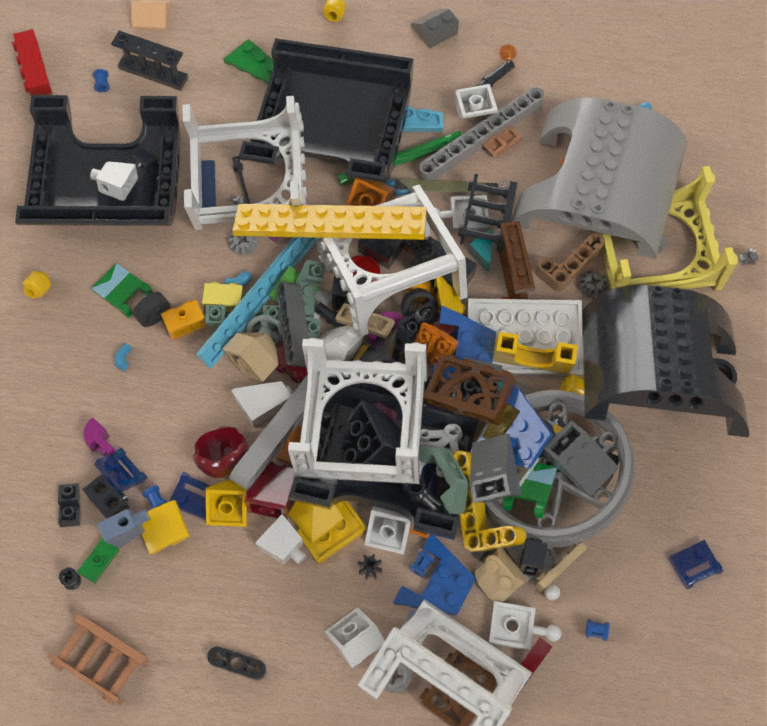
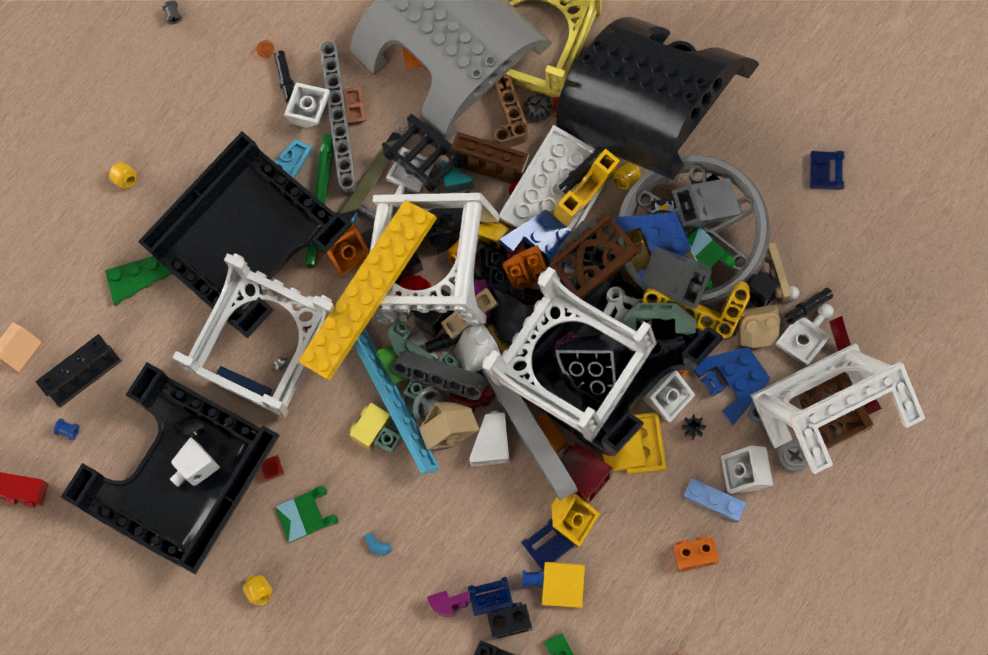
camera: 50 degrees left, 5 degrees up
sand blue torso [97,509,151,548] -> none
black tyre [133,292,171,327] -> none
light orange brick [161,300,207,340] -> none
dark red piece [193,426,249,478] -> none
black beam [207,646,267,681] -> none
dark azure arm [224,271,251,287] -> none
light grey gear [228,233,258,255] -> none
black sword [232,156,251,204] -> none
white torso [255,514,306,565] -> none
dark grey slope [411,9,459,49] -> none
blue bush [585,619,609,641] -> none
none -> clear red plate [261,455,285,481]
none -> black pin [558,148,601,194]
none -> orange brick [673,535,719,572]
none -> light blue plate [683,478,746,522]
none -> black pin [784,288,833,325]

